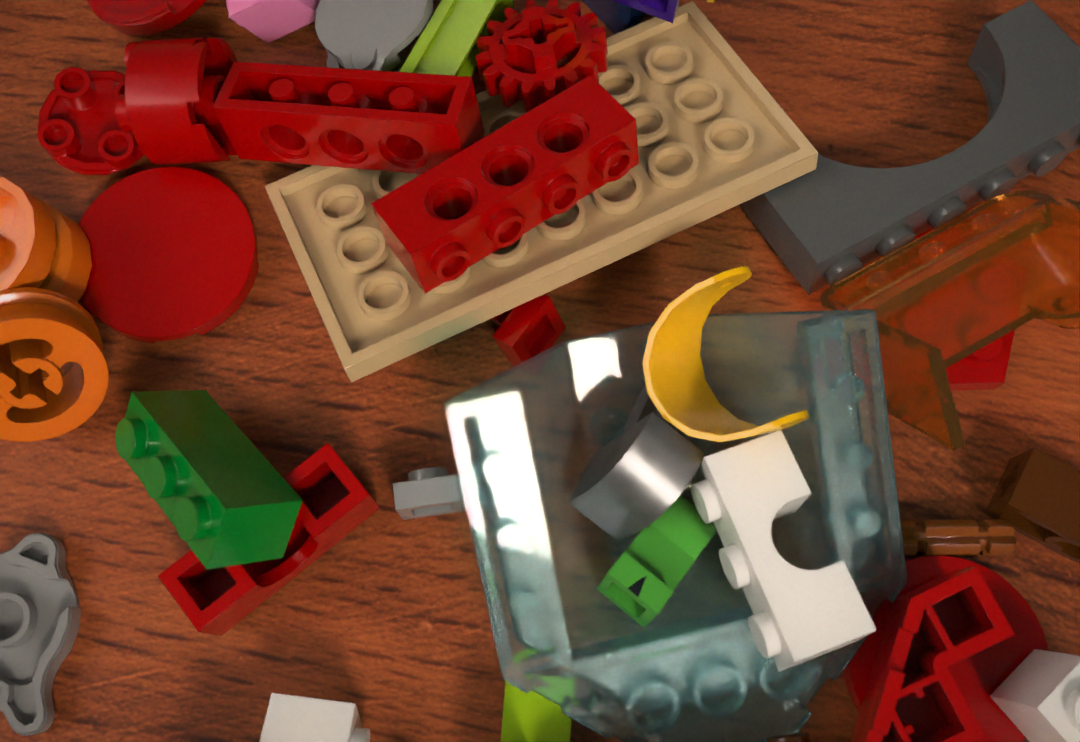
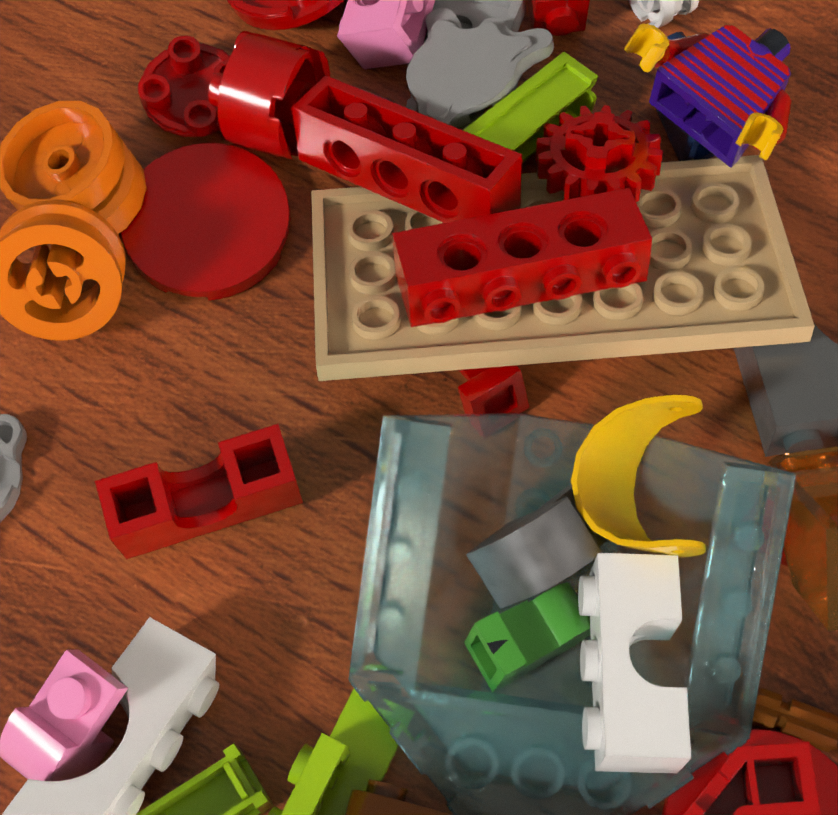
camera: 25 degrees right, 5 degrees down
green brick [115,390,303,570] -> none
light grey plate [392,455,511,520] -> none

